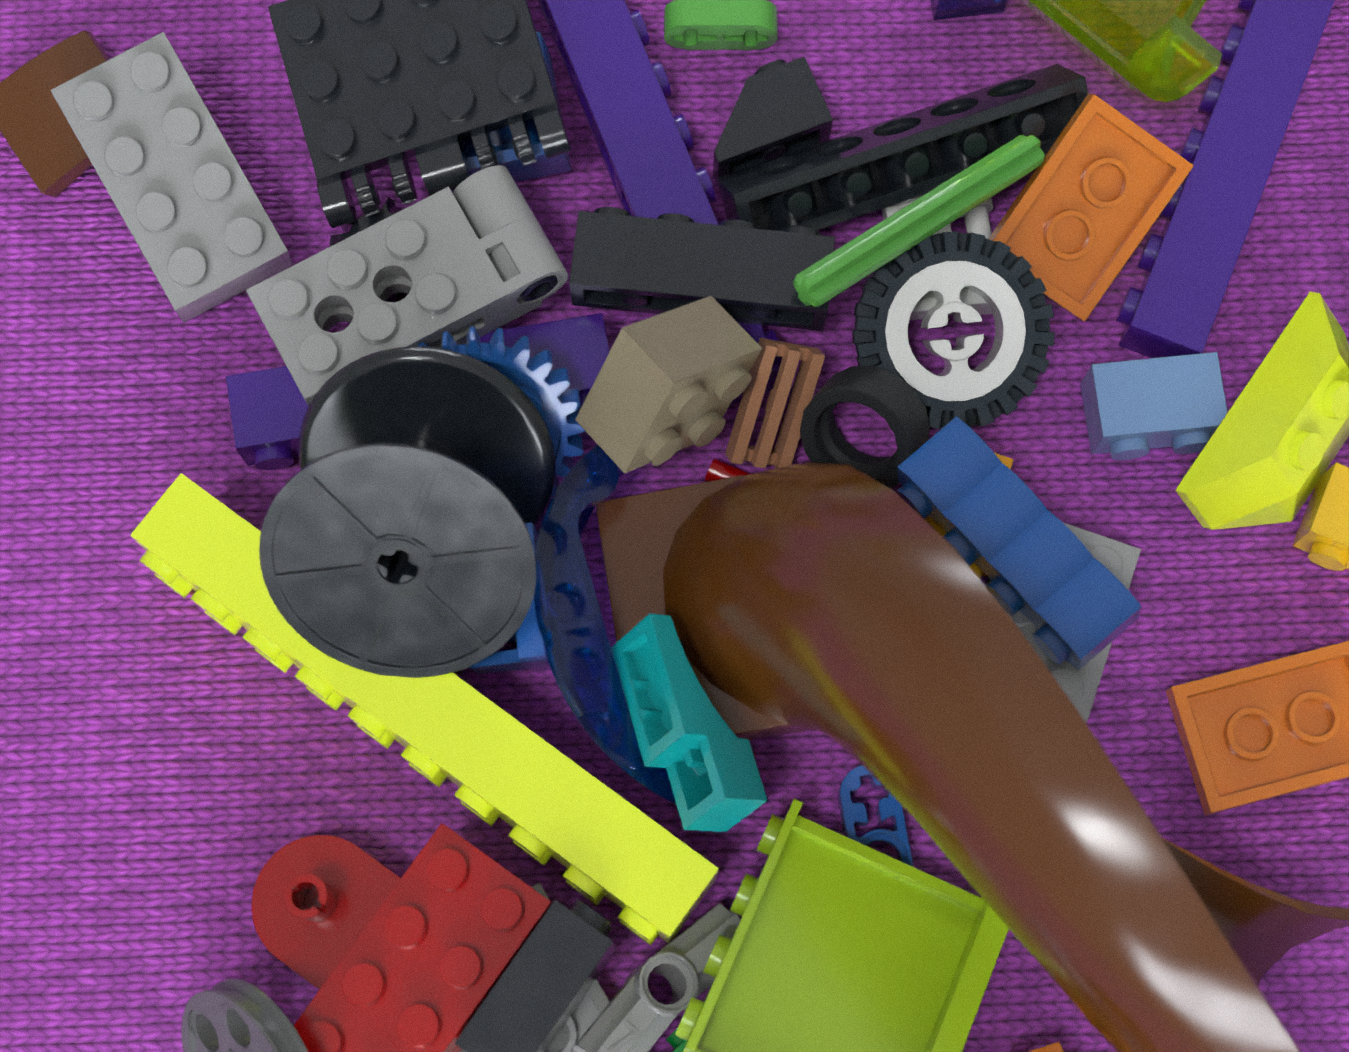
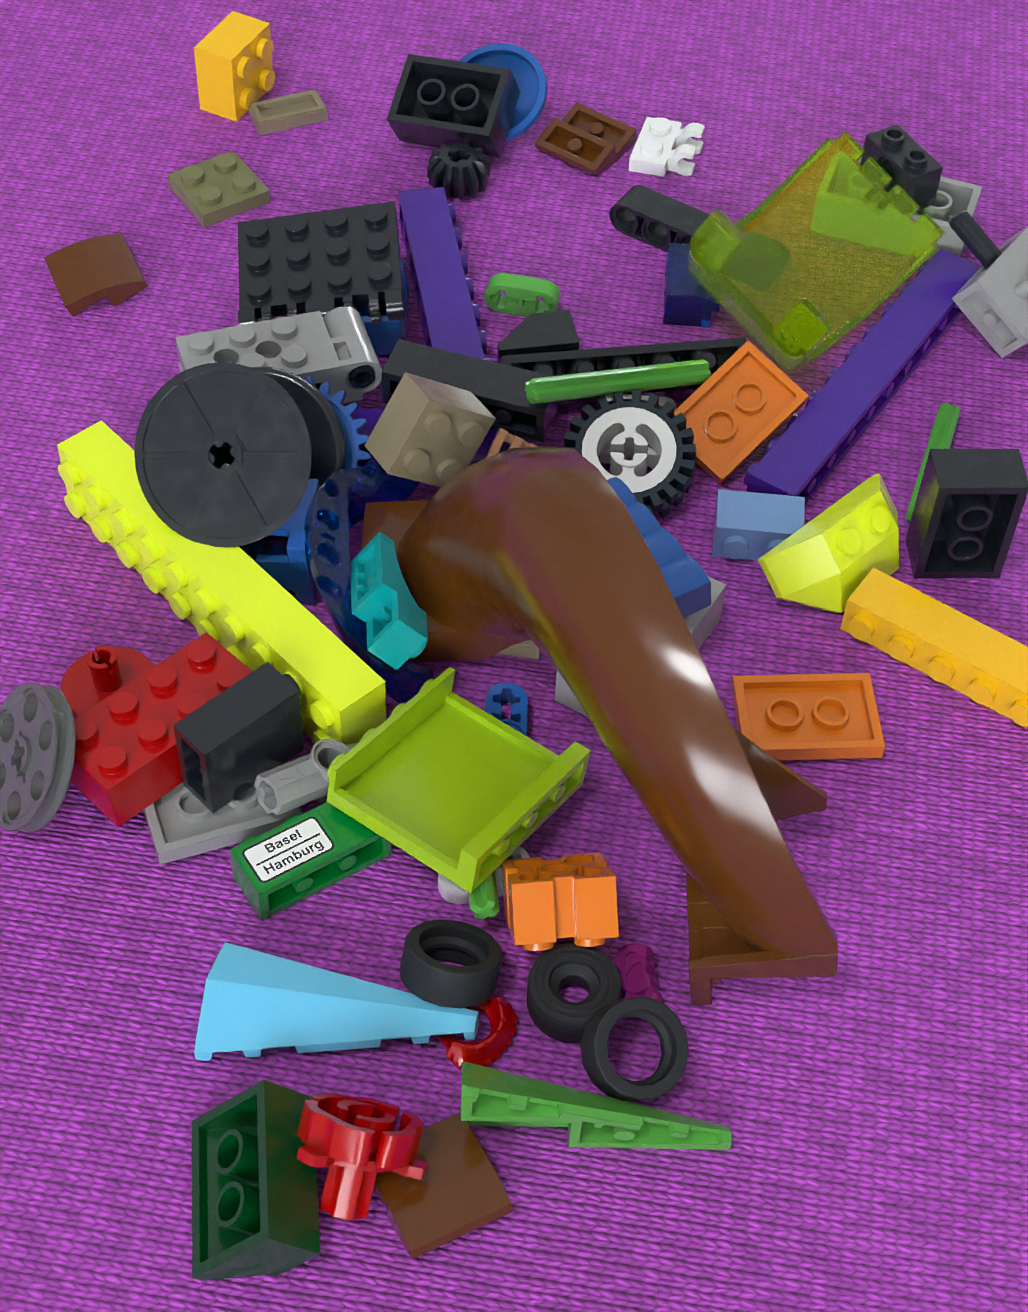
camera: 10 degrees right, 25 degrees down
light grey brick [50,32,293,323] -> none

